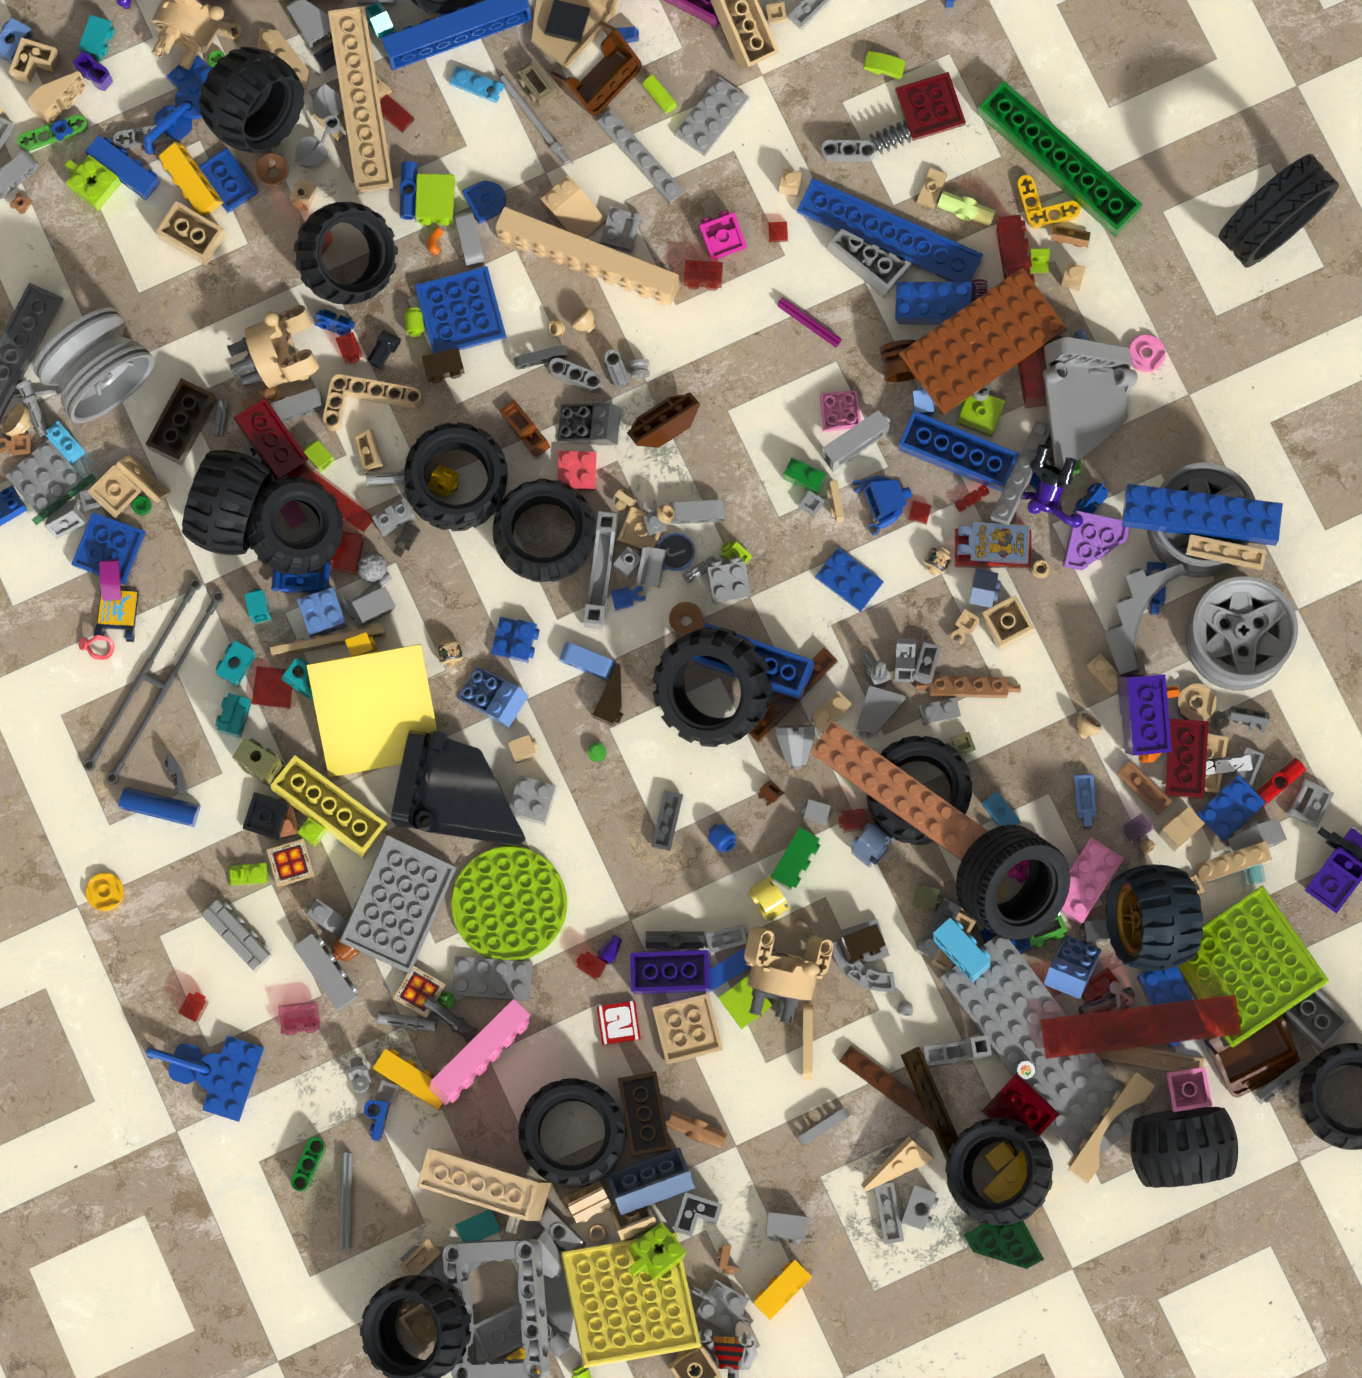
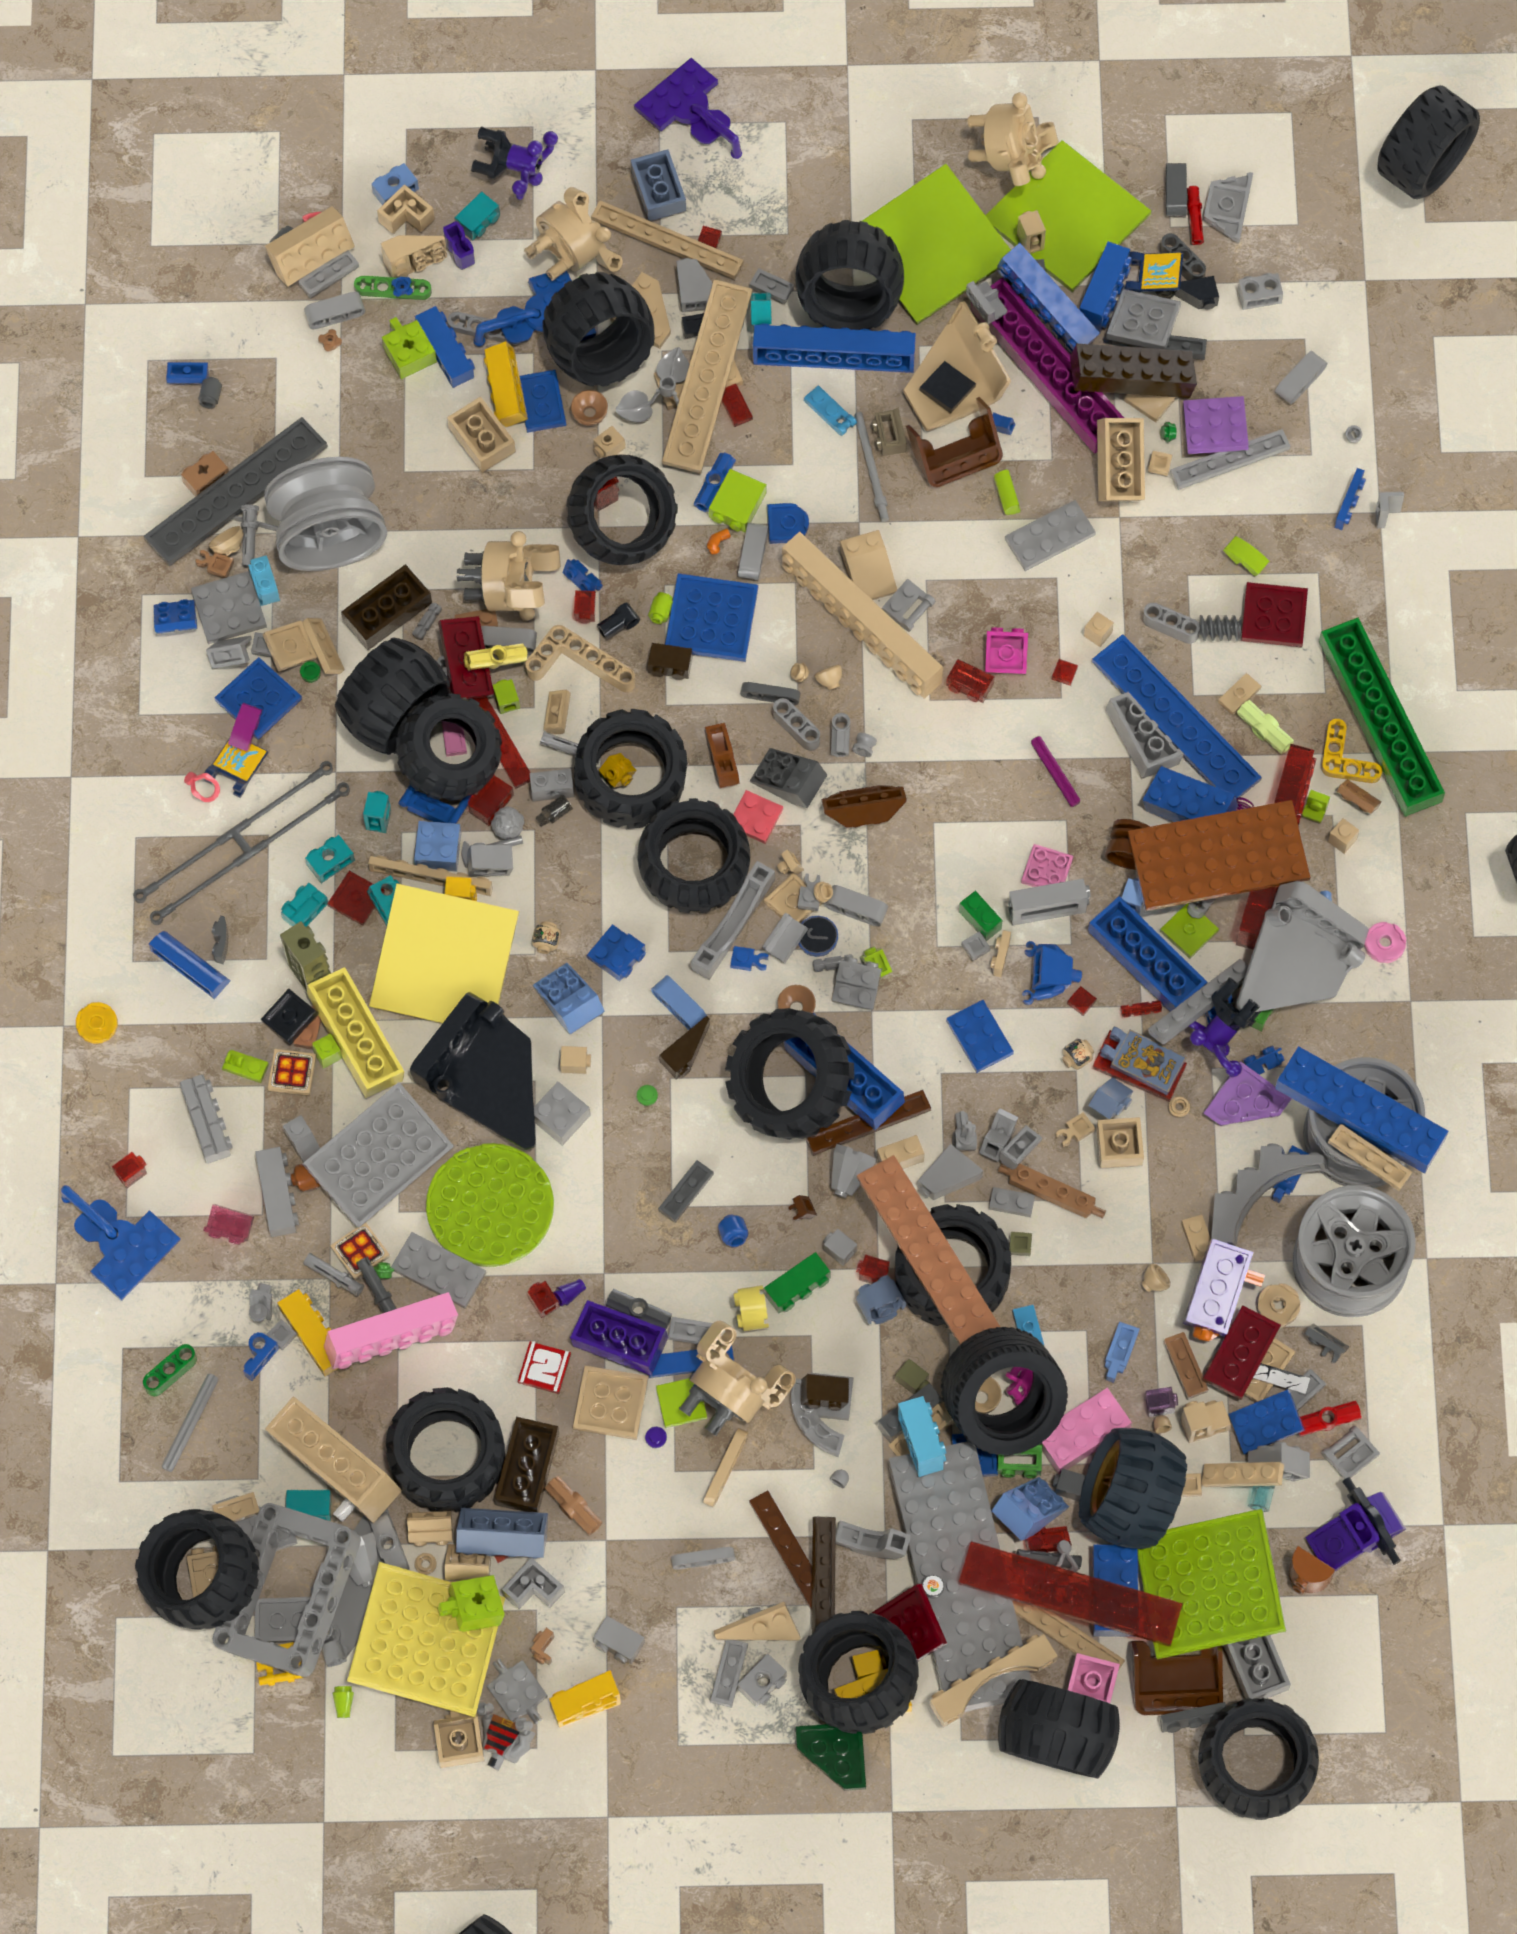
camera: 20 degrees right, 10 degrees down
clear green bar [32,473,96,525] -> none
light grey plate [597,110,684,204] -> none
light grey brick [613,547,642,579] -> none
clear smoke plate [1211,711,1230,730] -> none
none -> light yellow piece [464,643,528,671]
none -> dark purple plate [645,1426,667,1448]
none -> dark orange brick [1289,1546,1335,1595]

